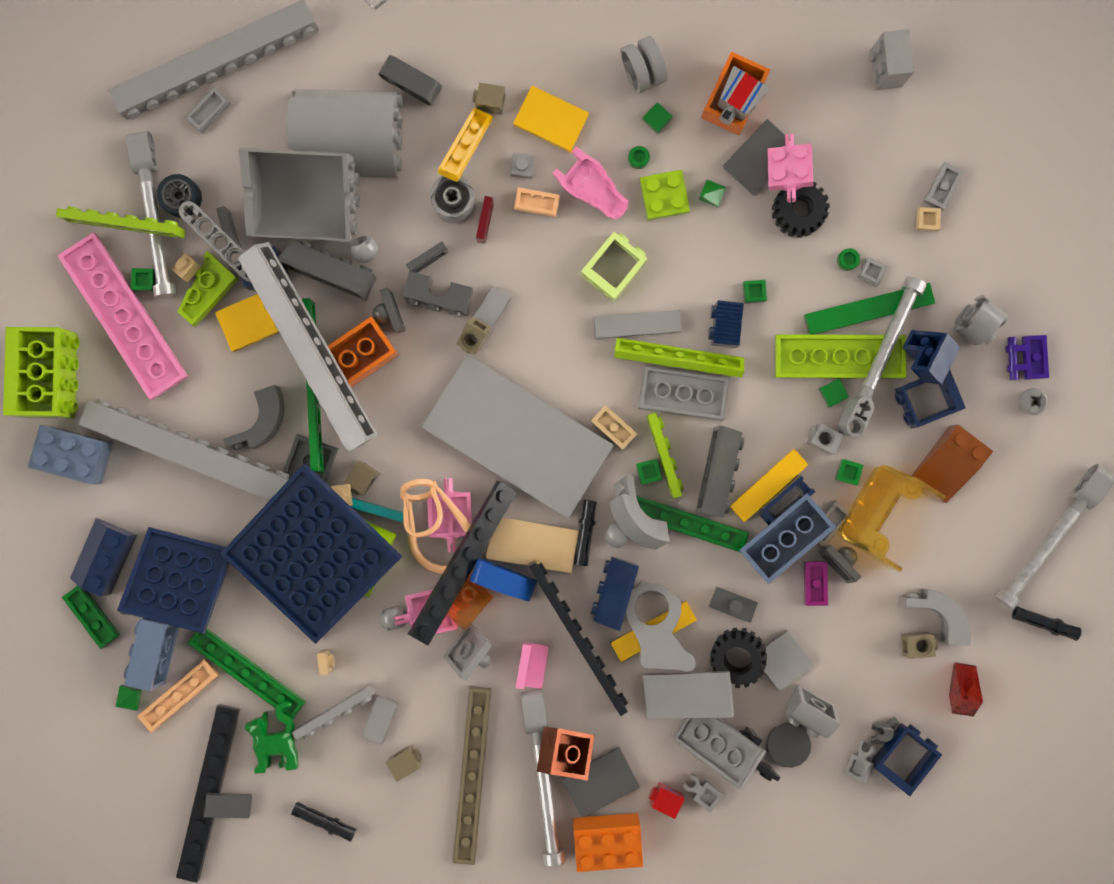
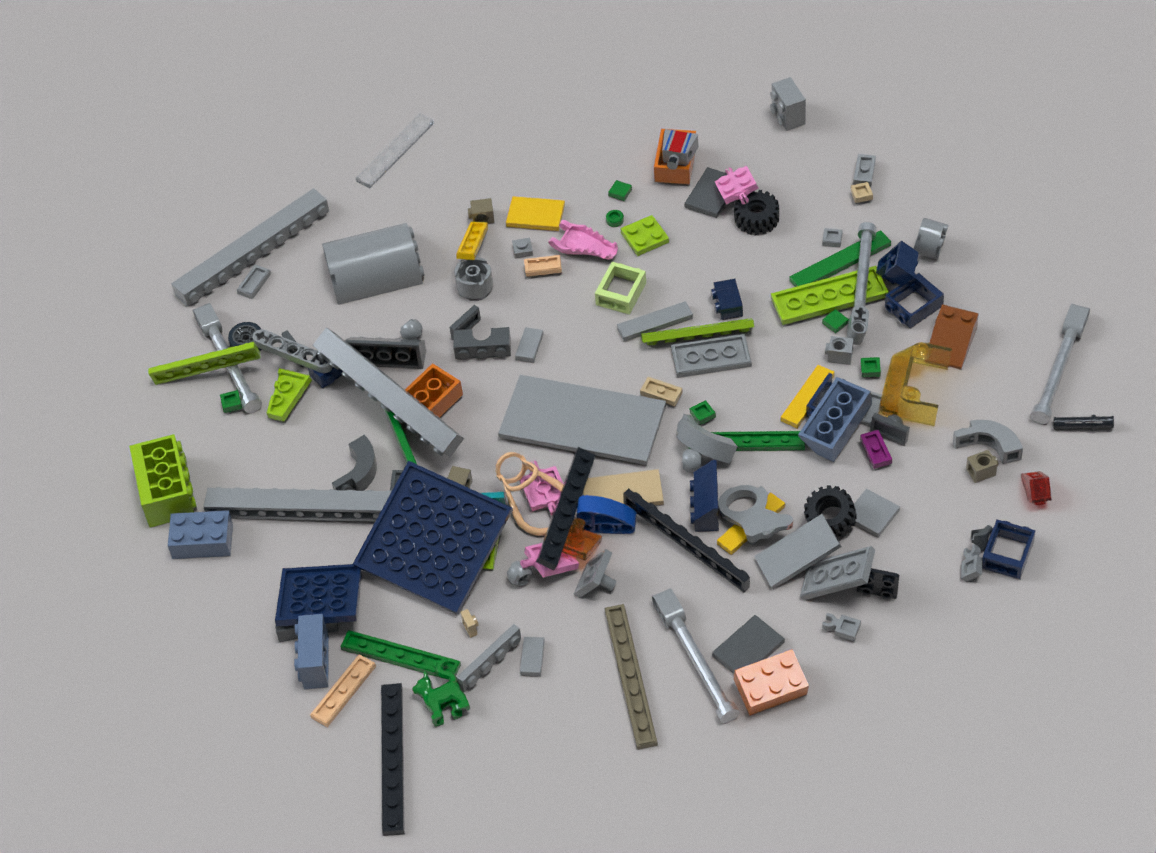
camera: 10 degrees left, 35 degrees down
bright pink plate [57,232,189,400] -> none
green tile [62,586,120,649] -> none
dark blue slope [70,518,137,597] -> none
green slope [116,685,142,711] -> none
tan plate [172,253,201,283] -> none
dark grey tile [203,793,252,818] -> none
yellow tile [215,294,280,352] -> none
light grey cylinder [239,148,360,242] -> none
black pin [291,801,357,842] -> none
dark grey tile [372,287,405,333] -> none
dark grey beam [378,55,442,106] -> none
dark tan brick [386,745,423,782] -> none
dark tan brick [456,317,492,355] -> none
dark red tile [476,196,494,244] -> none
bright pink panel [516,641,549,689] -> none
copper brick [536,726,595,781] -> none
black pin [574,500,597,566] -> none
light grey wheel [620,36,667,94] -> none
lime plate [646,413,684,498] -> none
red brick [648,782,685,819] -> none
dark grey slope [696,425,744,518] -> none
green slope [698,179,727,207] -> none
dark grey tile [709,586,758,623] -> none
green tile [743,280,767,304] -> none
dark grey tile [766,722,811,768] -> none
light grey brick [785,685,840,738] -> none
green tile [837,248,860,271] -> none
dark purple plate [1005,335,1049,380] -> none
light grey piece [1019,388,1048,416] -> none

